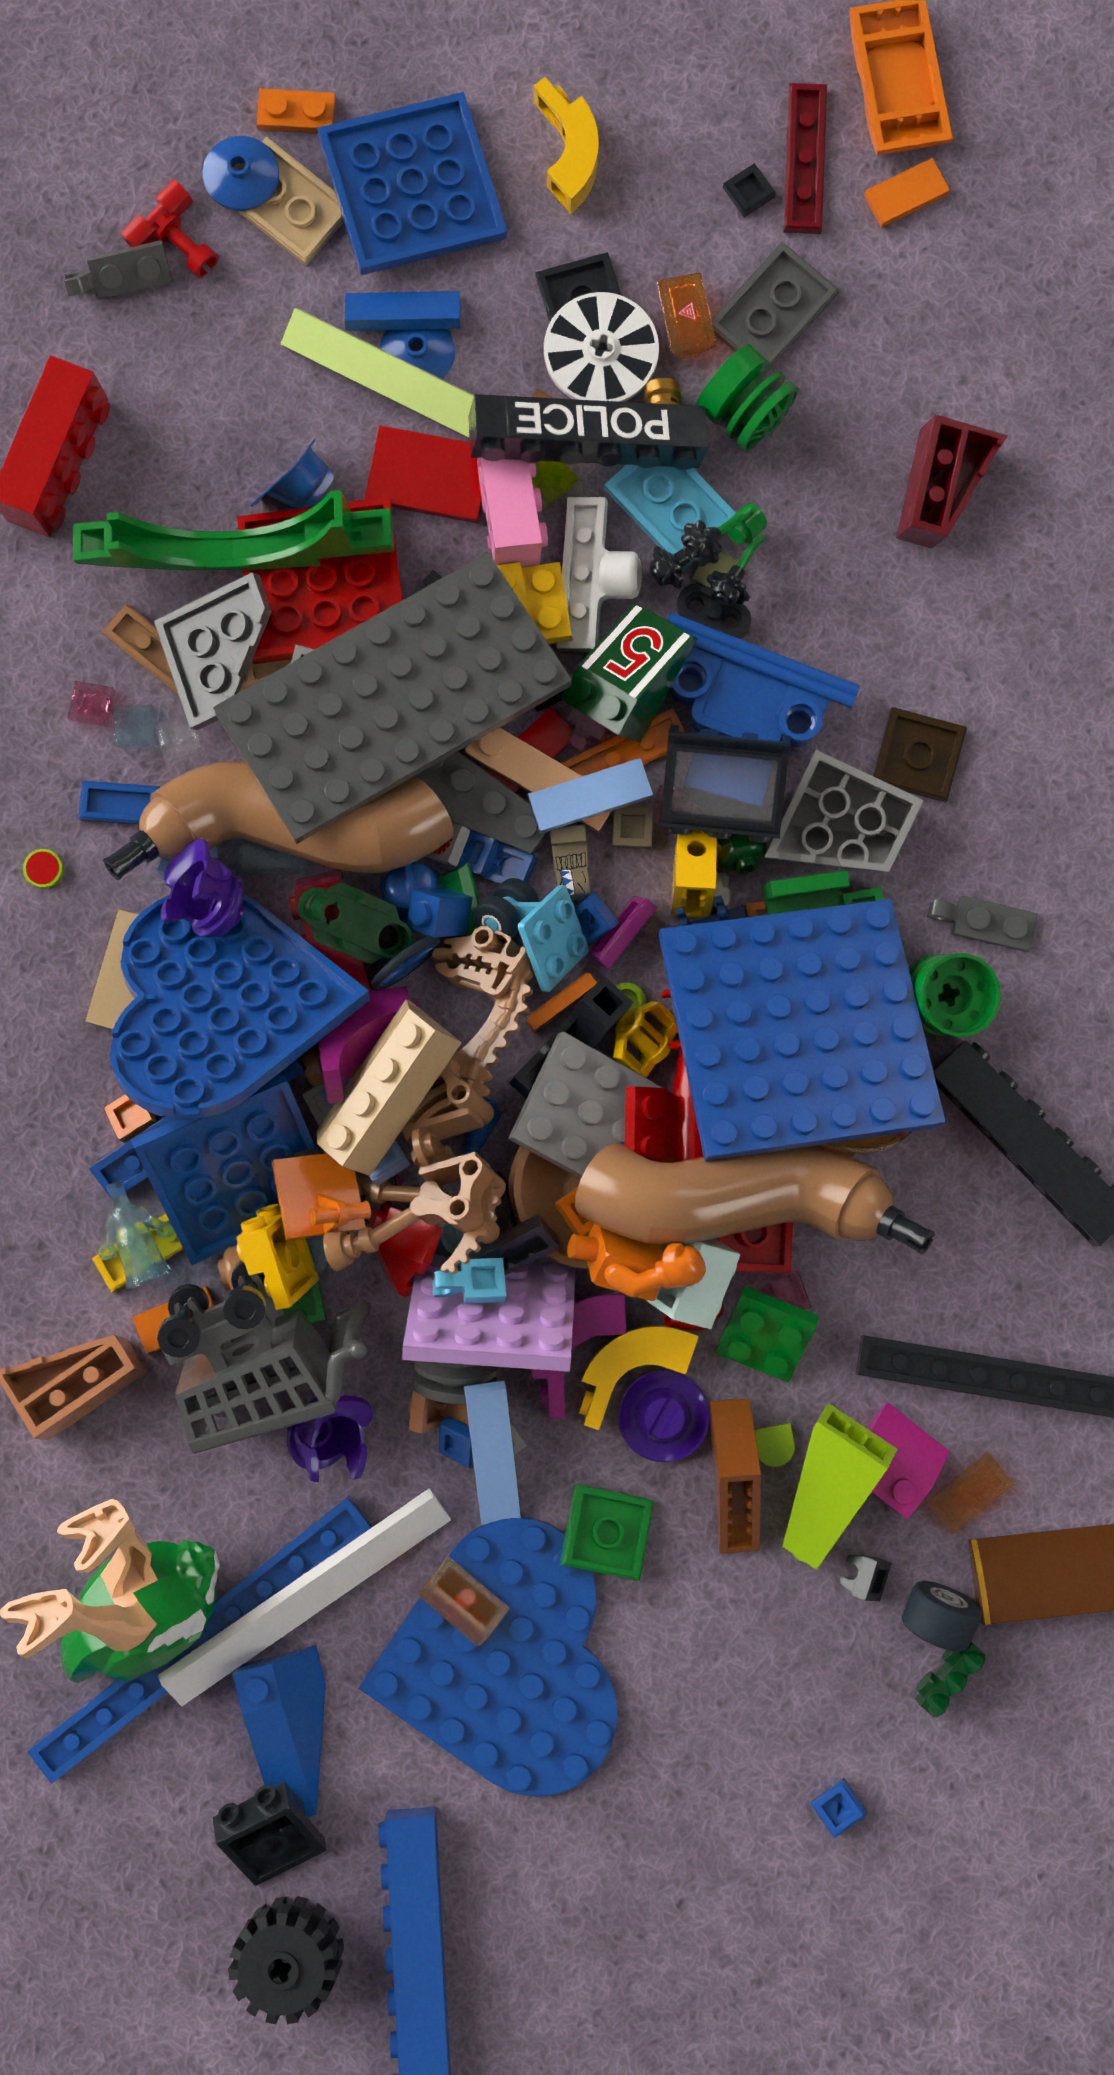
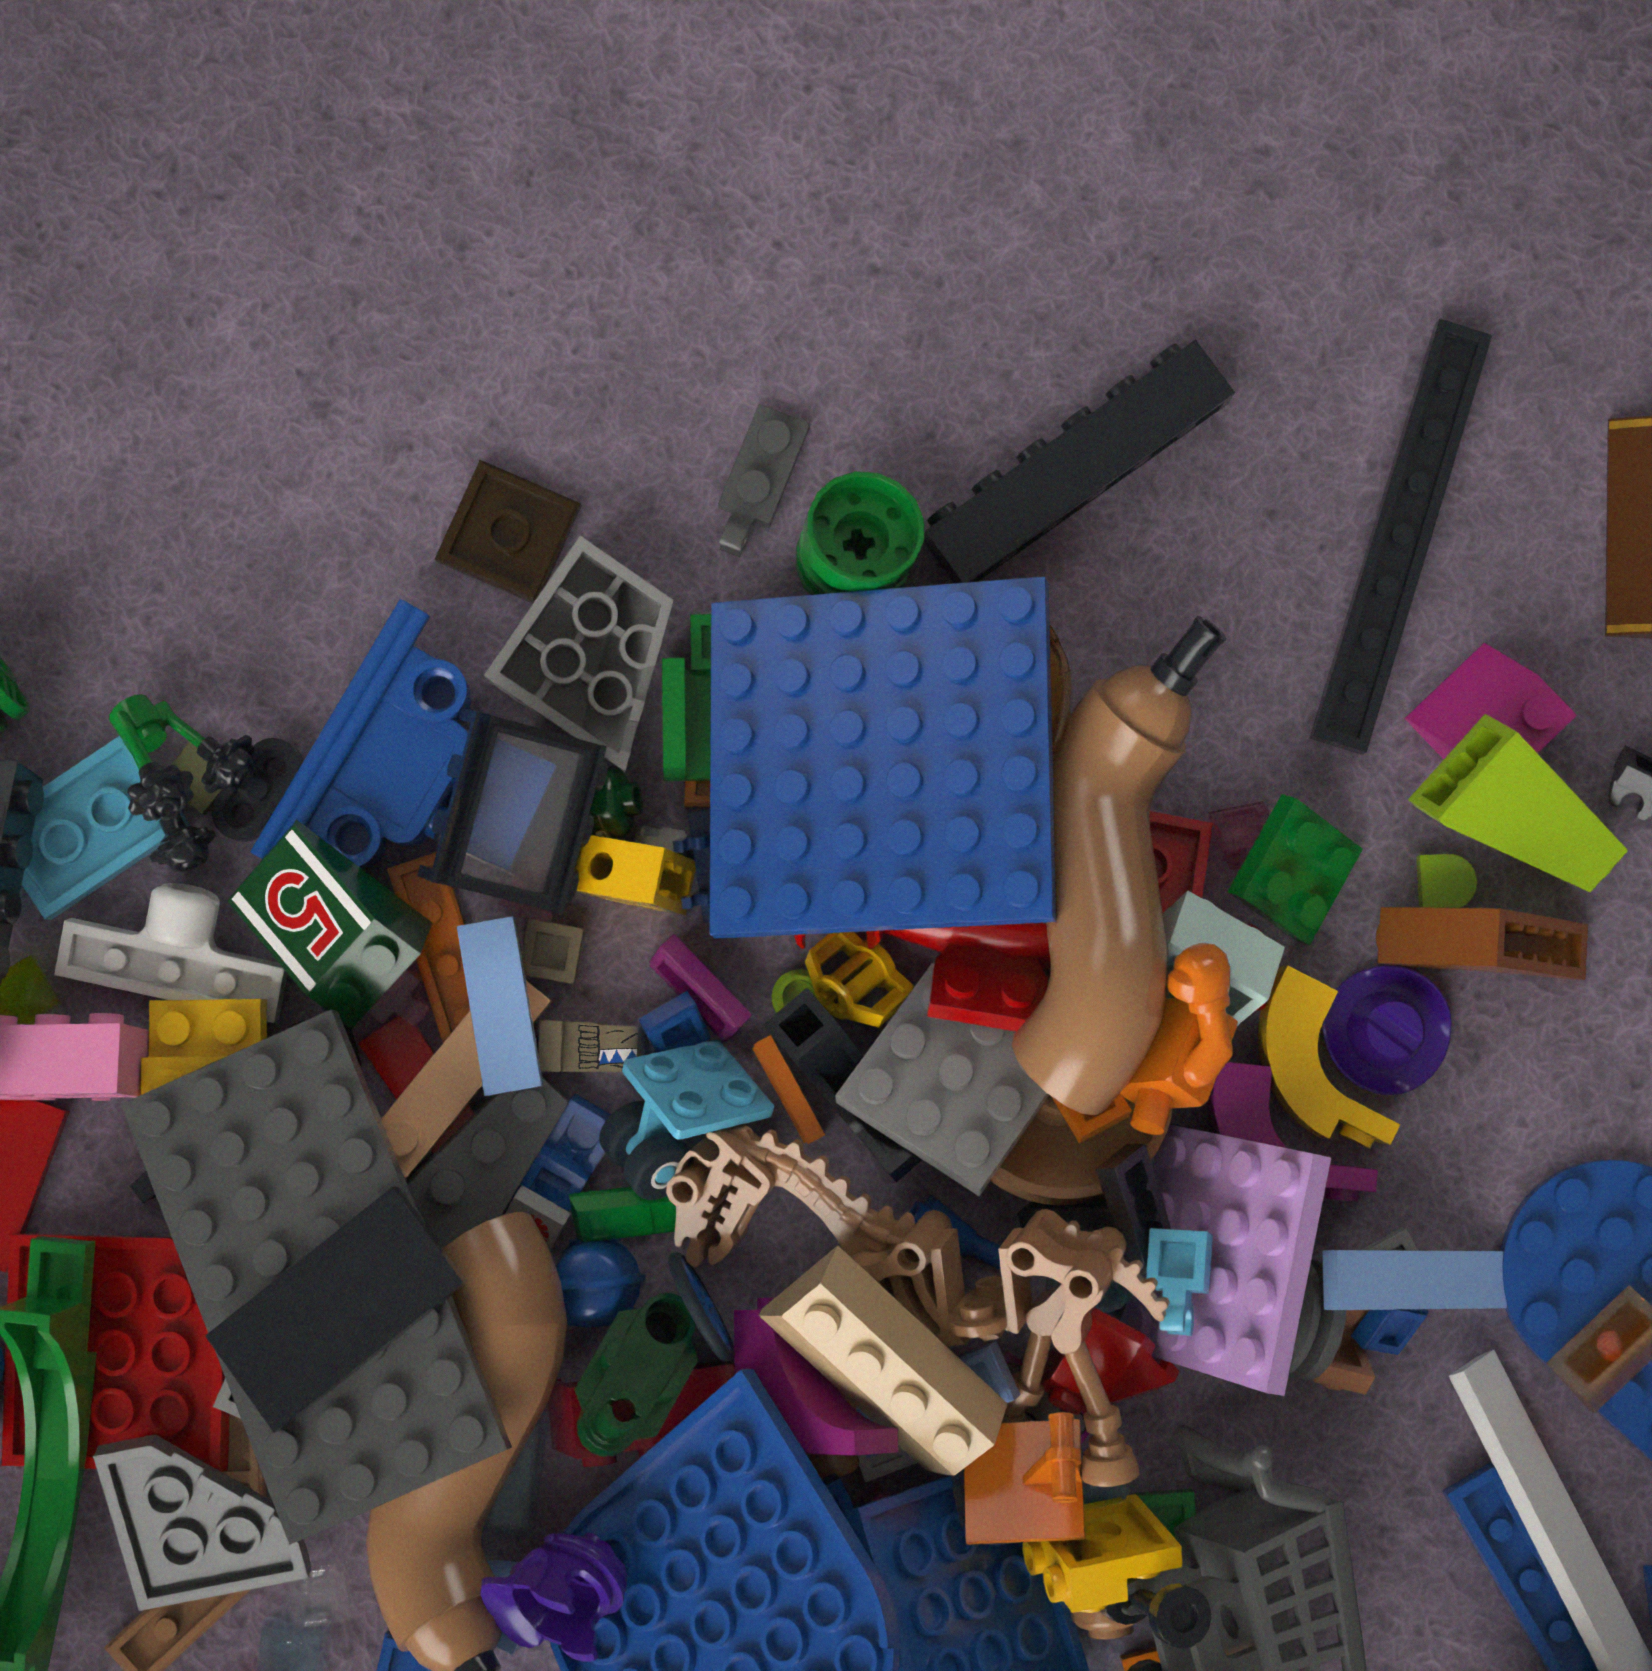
camera: 85 degrees left, 0 degrees up
dark purple helmet [286,1395,373,1482] -> none
blue brick [406,887,473,937] -> none
green tile [559,1484,654,1581] -> none
dark red wedge [896,414,1008,549] -> none
clear orange plate [925,1452,1014,1535] -> none
none -> black tile [205,1187,468,1433]

